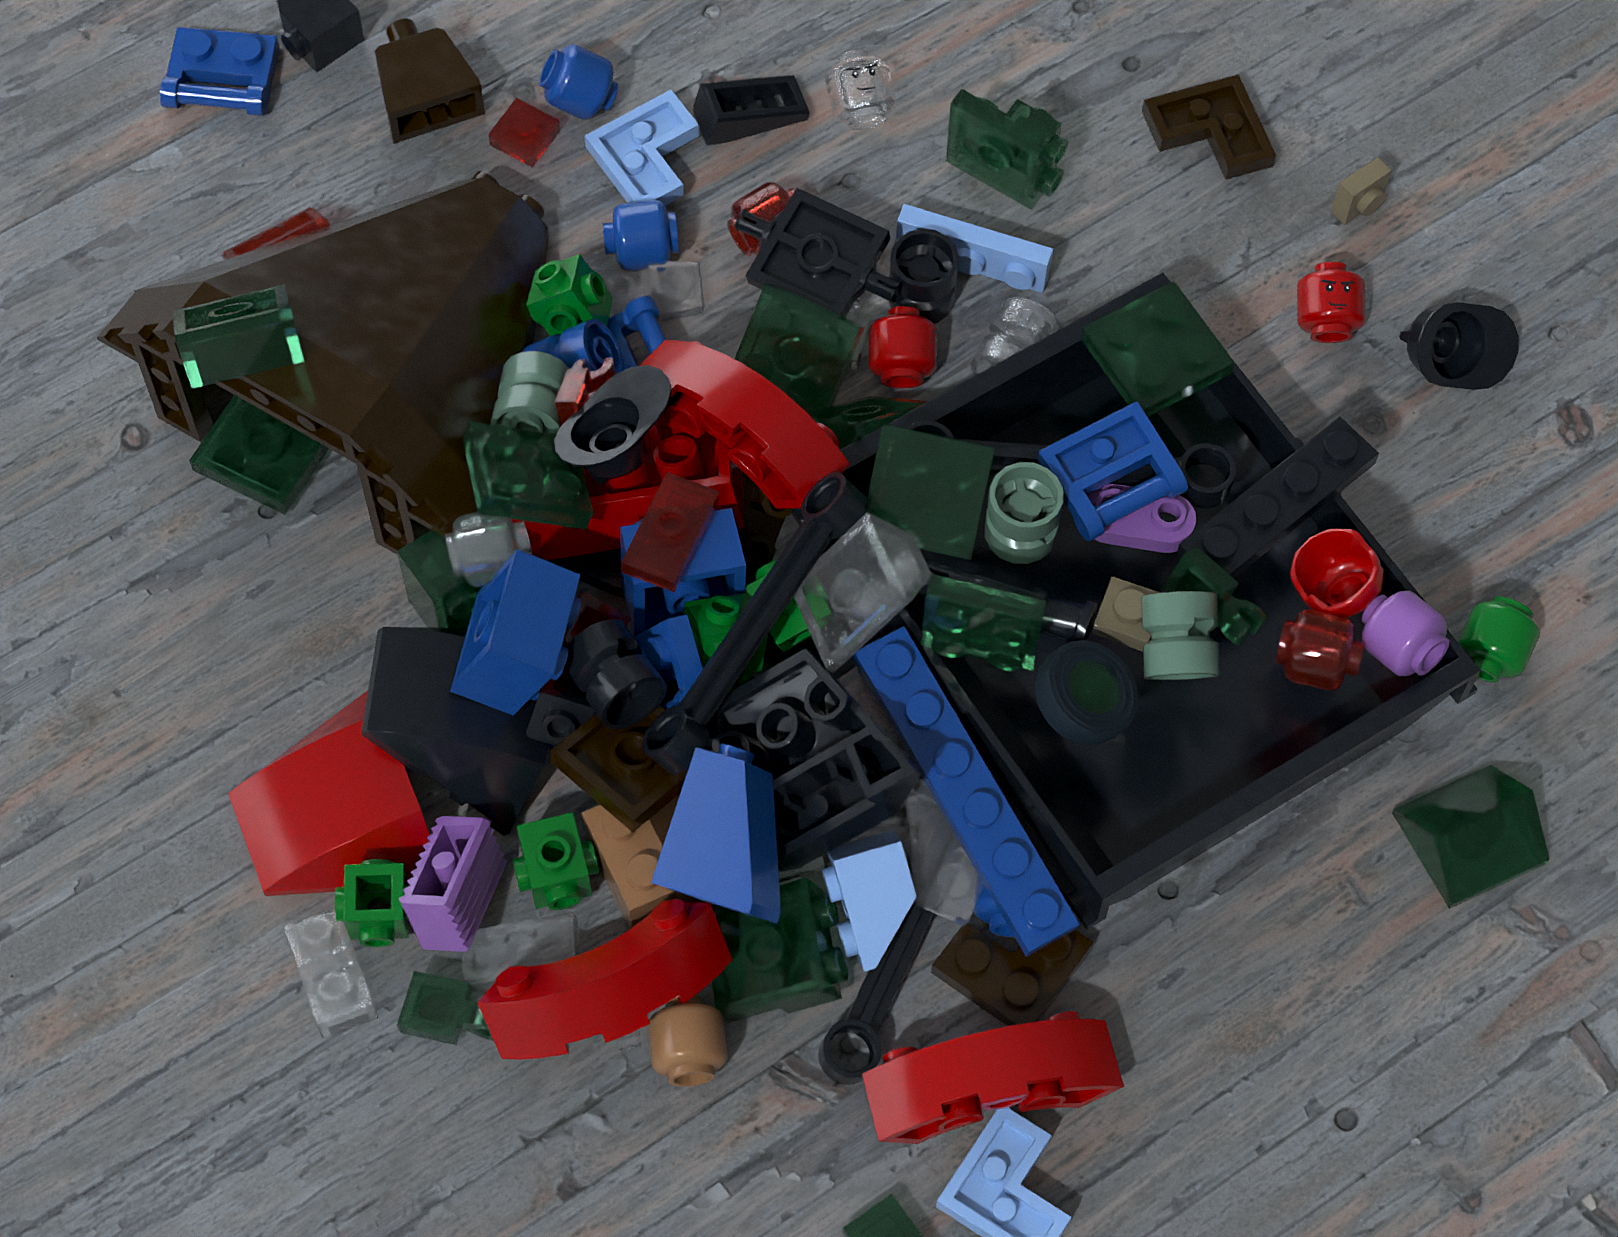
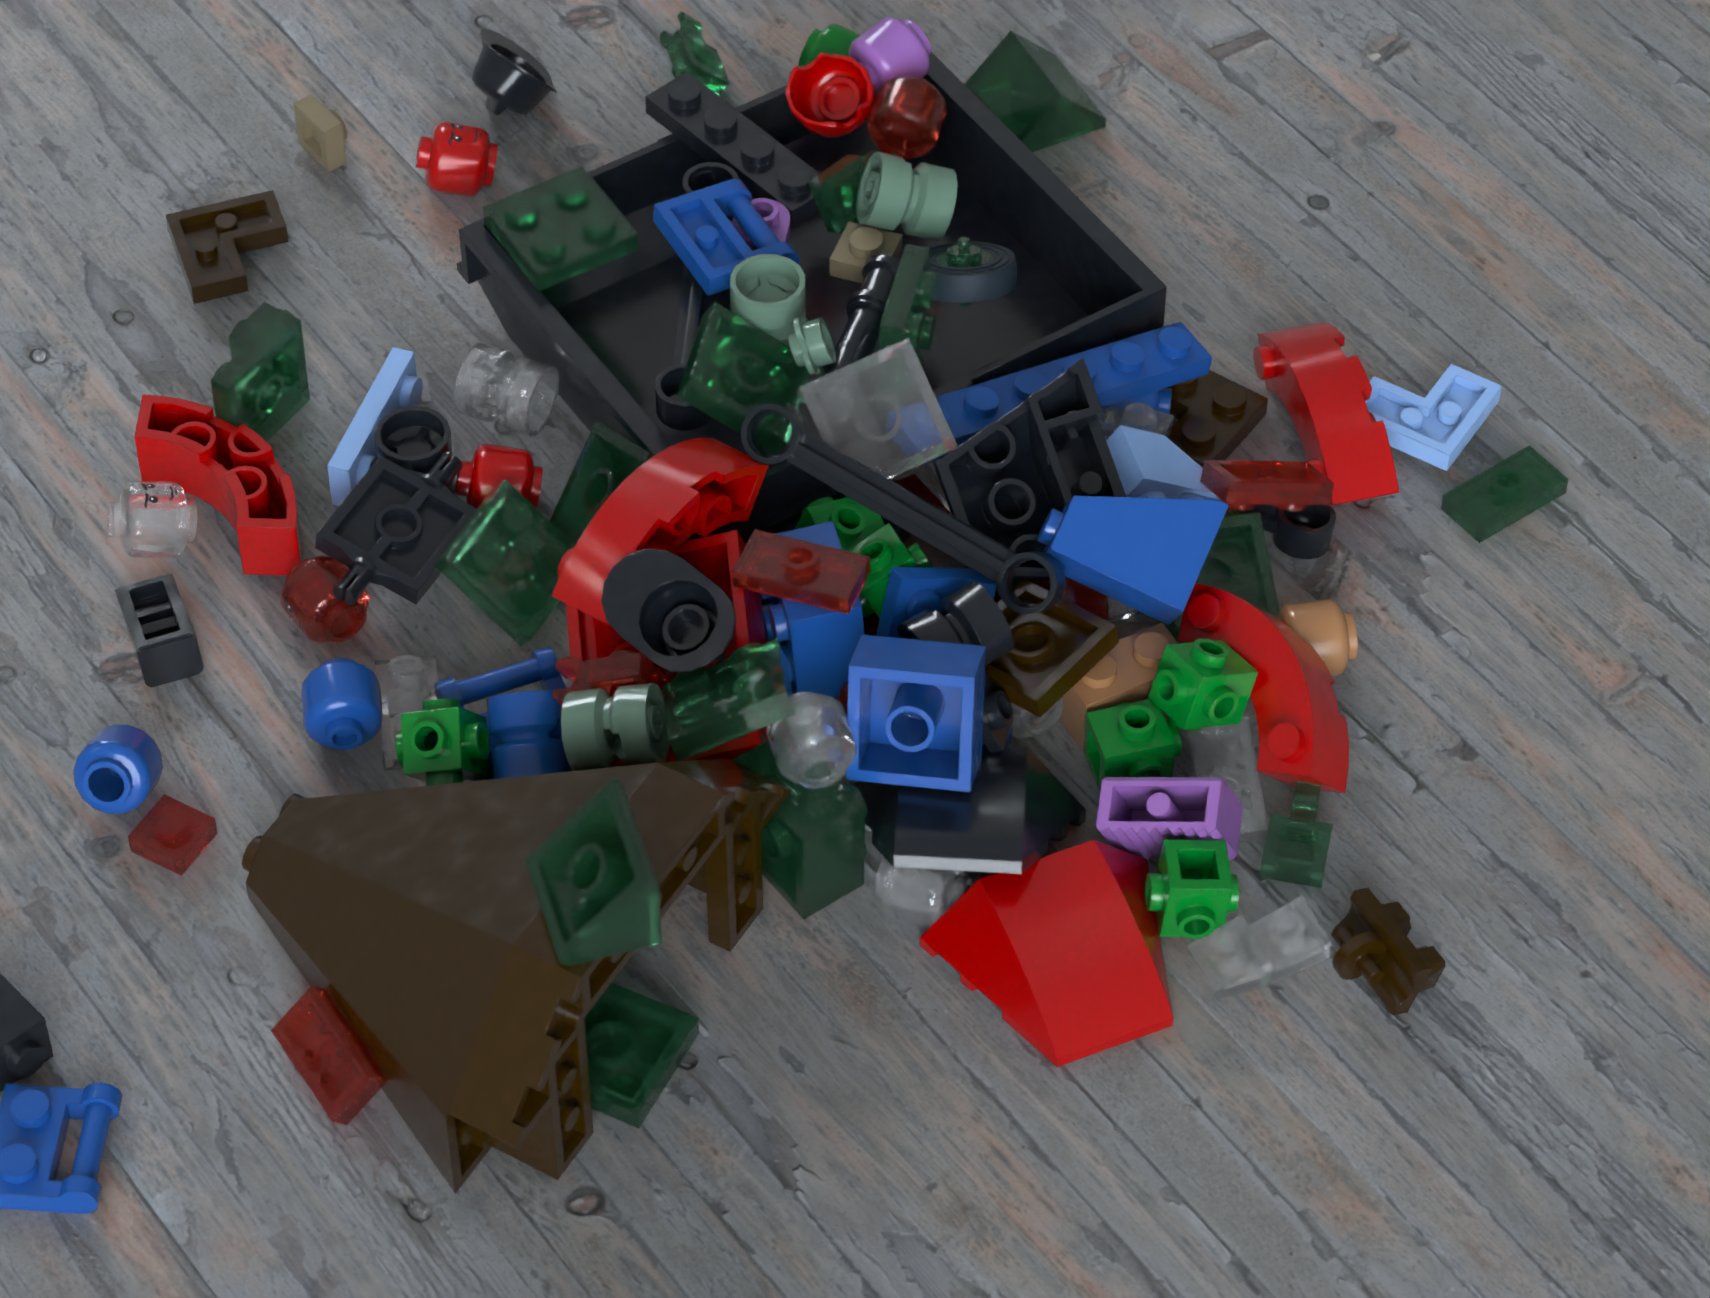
camera: 90 degrees left, 15 degrees down
dark brown torso [374,19,485,144] -> none
light blue plate [585,90,699,206] -> none
none -> red brick [134,394,303,576]
none -> clear green plate [660,12,730,96]
none -> sand green plate [788,317,836,375]
none -> green brick [1148,638,1258,731]
none -> clear red plate [1200,460,1334,511]
none -> dark brown hips [1331,888,1445,1015]

